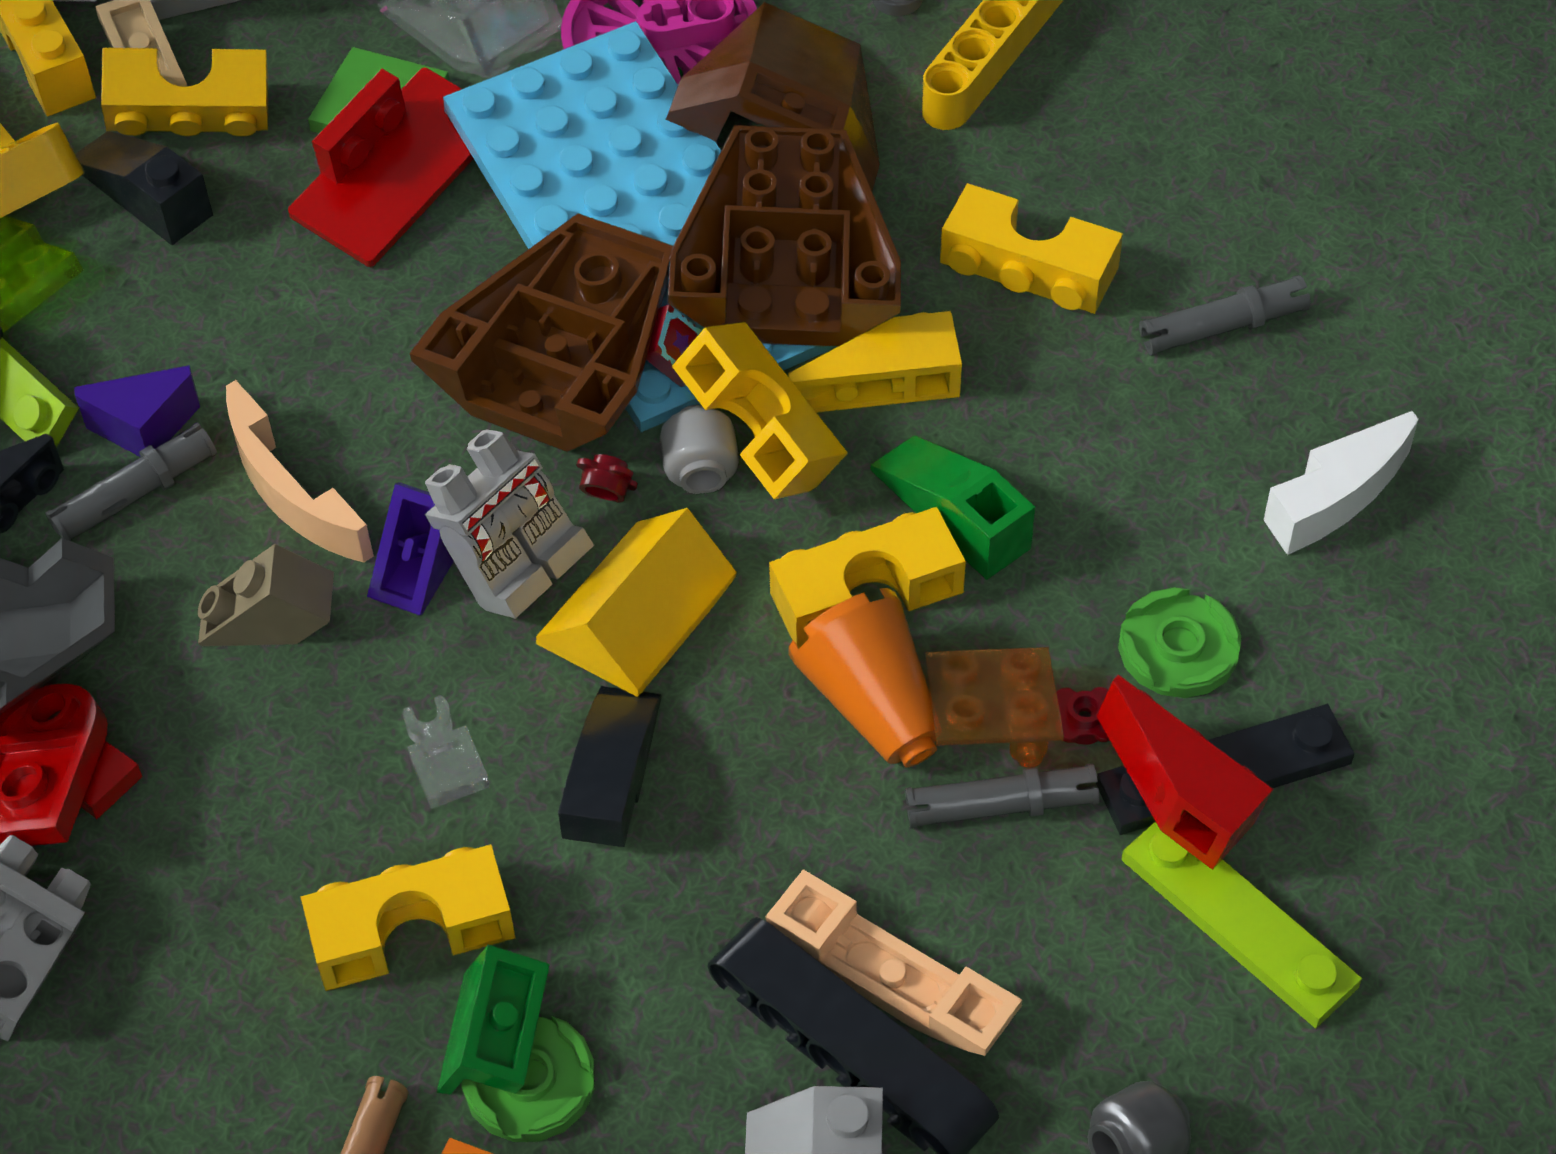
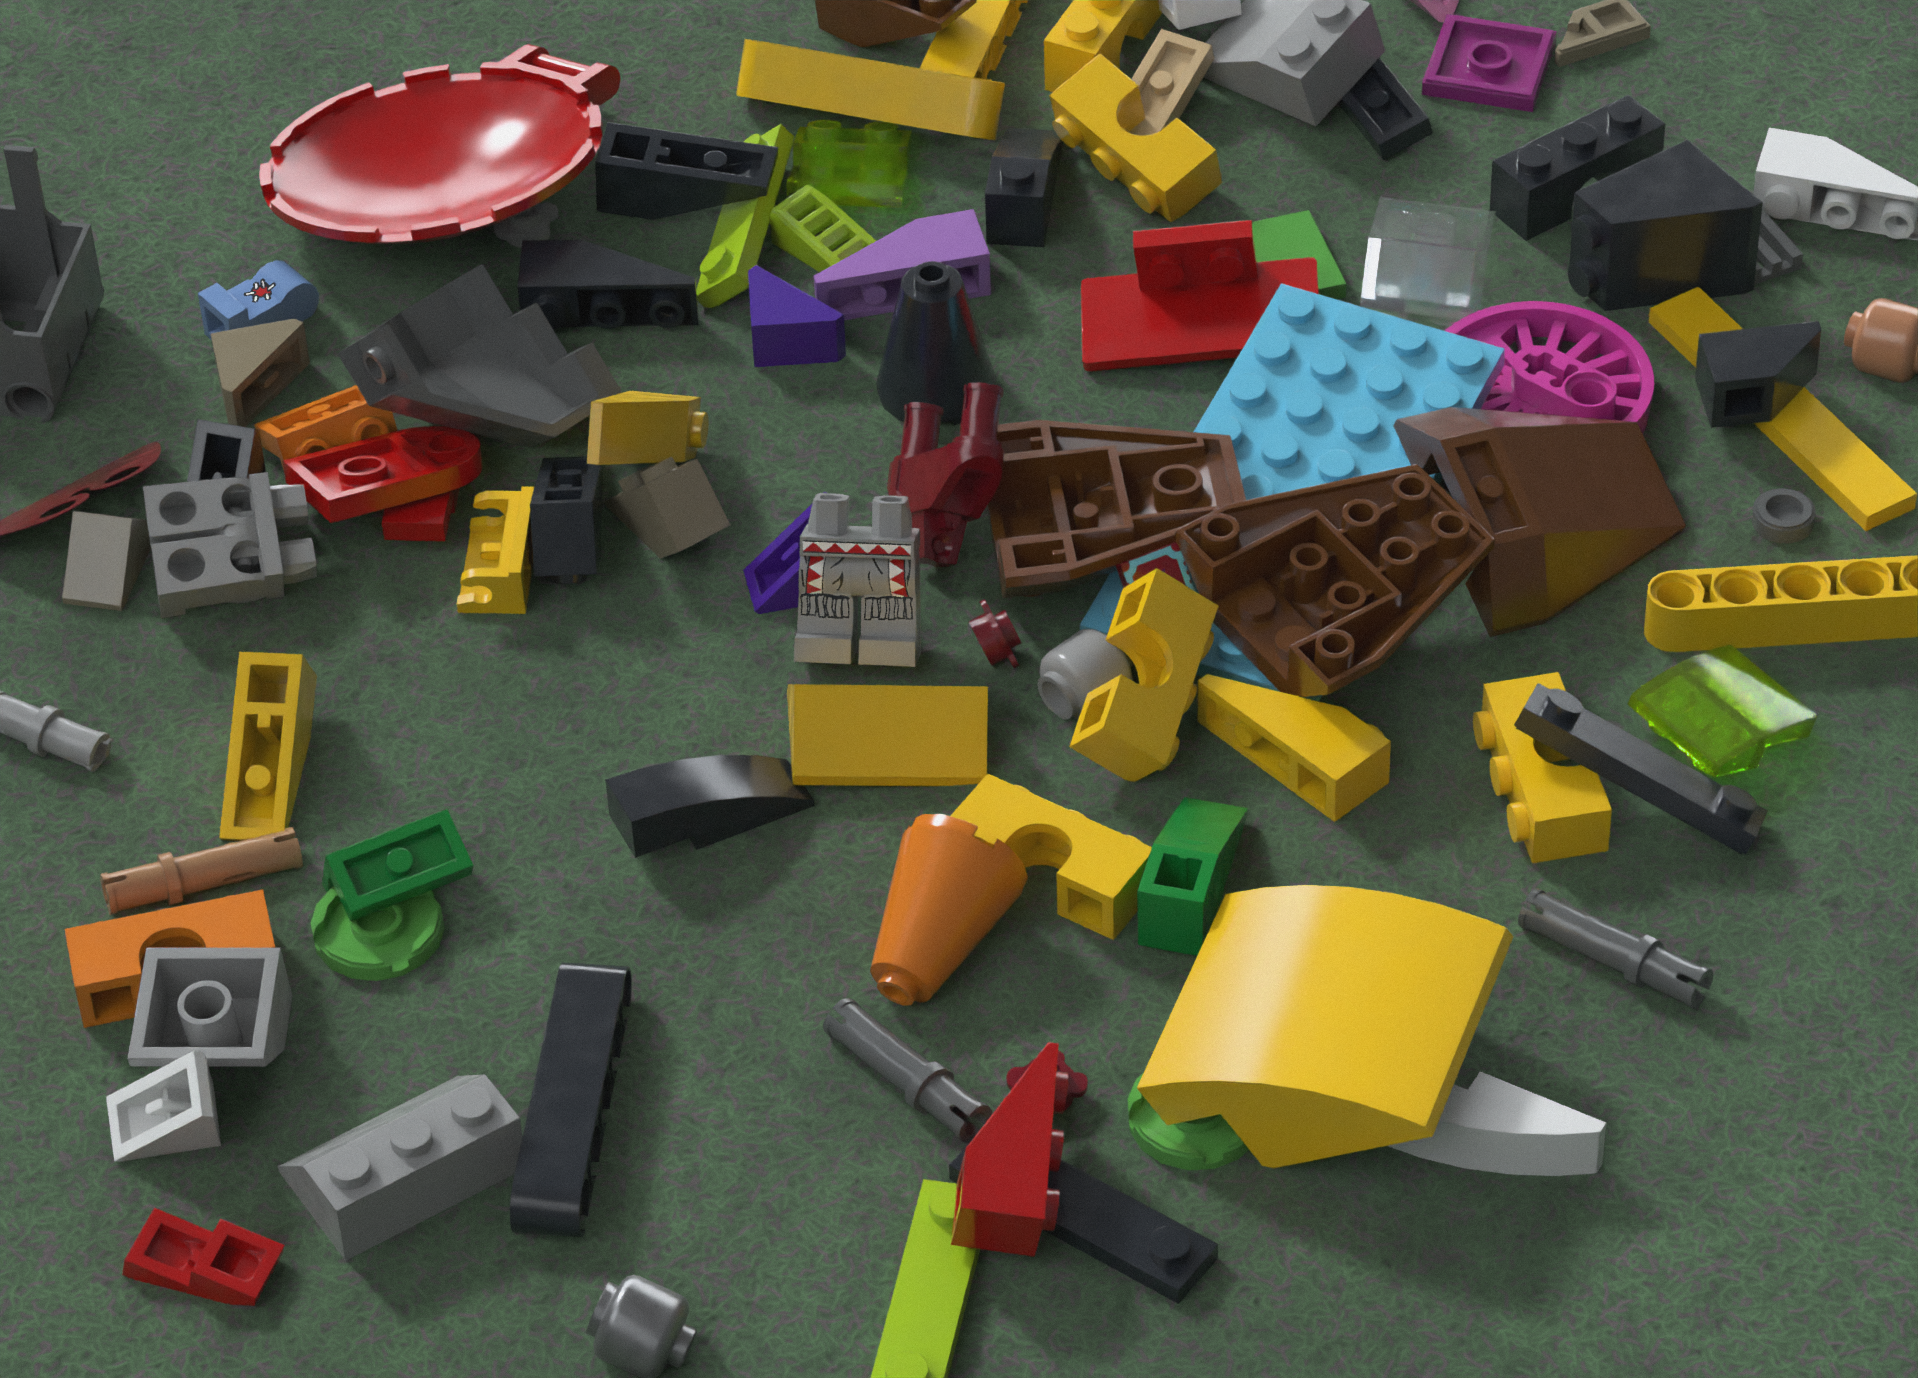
camera: 55 degrees right, 10 degrees down
dark grey pin [45,422,217,541] -> none
light nougat slope [226,380,374,562] -> none
yellow arch [300,844,516,991] -> none
clear plate [403,695,490,809] -> none
light nougat slope [765,869,1022,1056] -> none
clear orange hinge [925,647,1064,768] -> none
none -> yellow slope [219,652,317,841]
none -> yellow hinge [457,486,534,614]
none -> black slope [530,456,604,584]
none -> yellow slope [587,391,709,465]
none -> lime slope [770,185,876,272]
none -> medium lavender slope [814,209,991,320]
none -> black cone [876,261,996,425]
none -> dark red connector [887,382,1005,567]
none -> yellow slope [1137,885,1513,1168]
none -> black plate [1514,683,1768,855]
none -> clear neon green slope [1627,644,1818,778]

